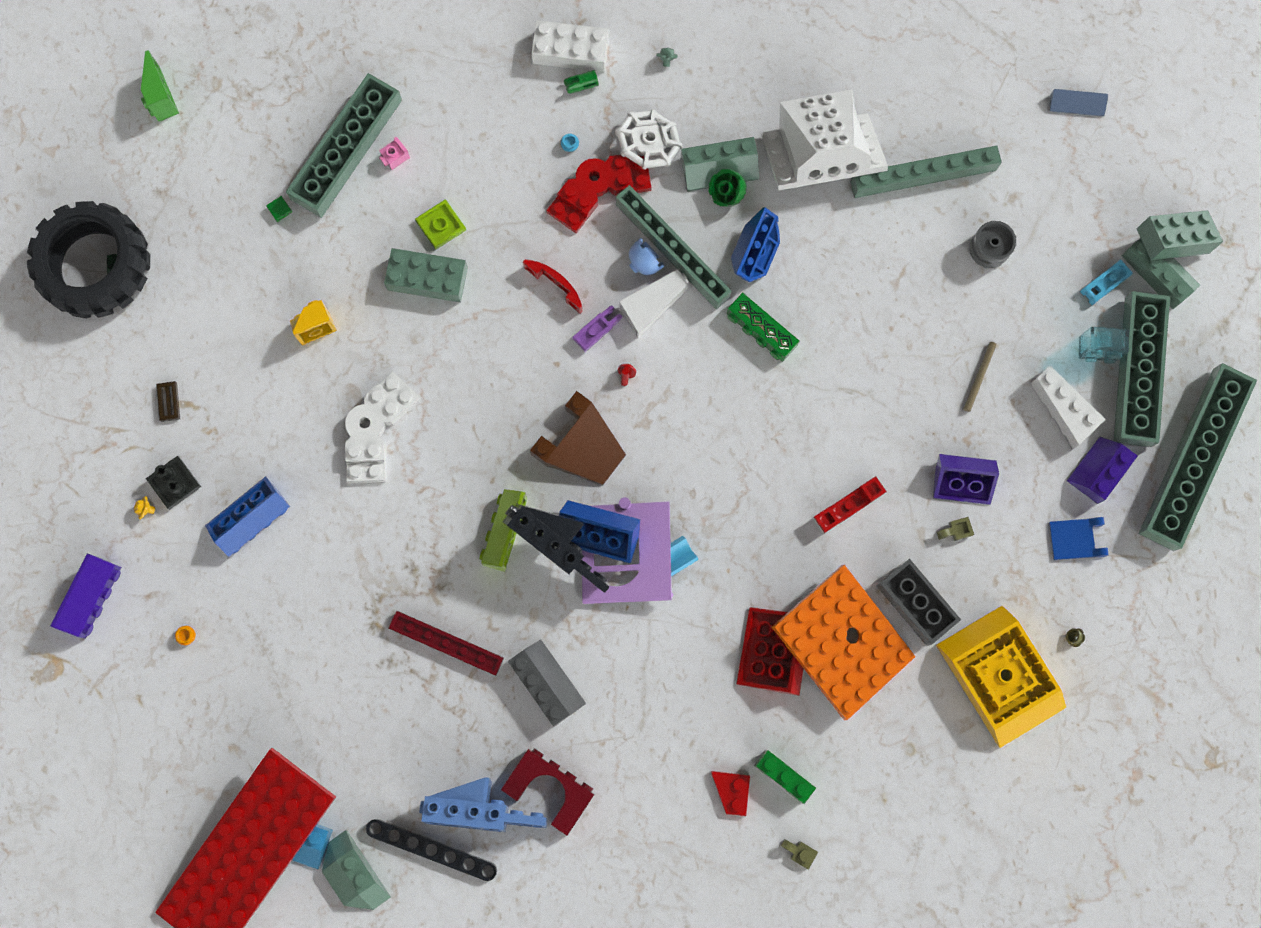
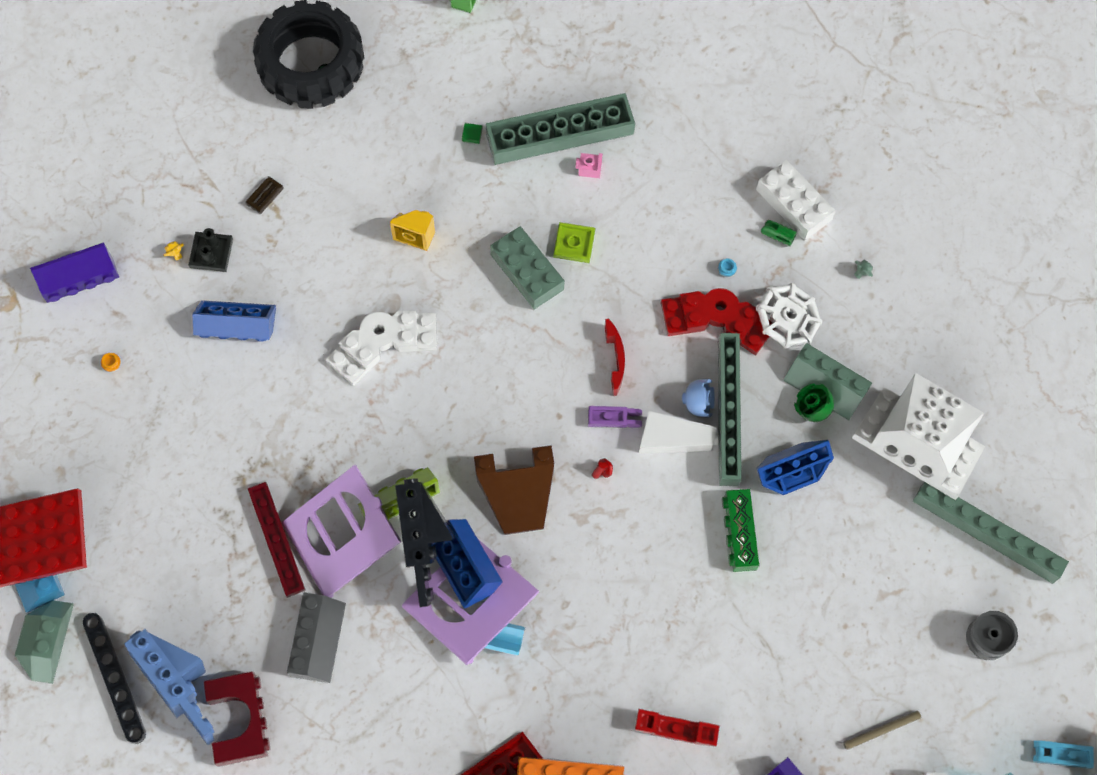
camera: 45 degrees right, 10 degrees down
none -> lavender door [282,465,401,598]

